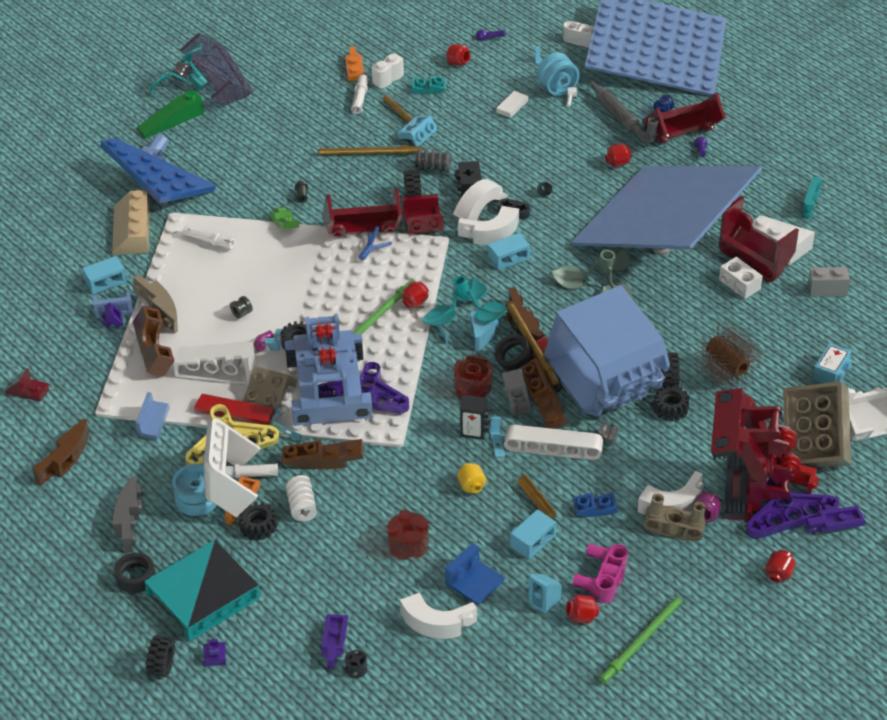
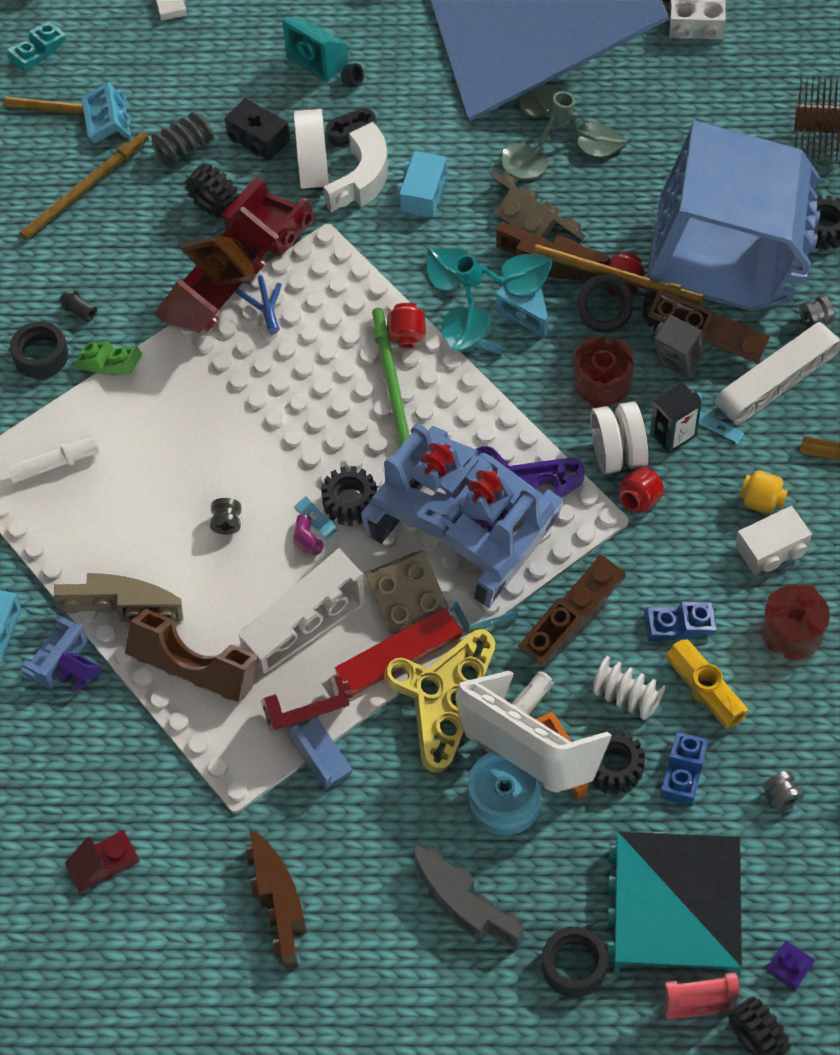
camera: 45 degrees left, 15 degrees up
none -> black tyre [10,321,68,379]
none -> reddish brown slope [179,236,255,286]
none -> dark red panel [261,674,353,732]
none -> teal slope [282,17,348,82]
none -> dark tan bracket [490,170,586,240]
none -> white wheel [590,401,648,475]
none -> red head [618,467,664,513]
none -> blue slope [644,602,716,641]
none -> blue slope [660,732,709,806]
none -> coral plate [663,973,739,1020]
none -> yellow piece [665,639,749,729]
none -> white brick [735,506,812,575]
none -> flat silver wheel [762,771,804,811]

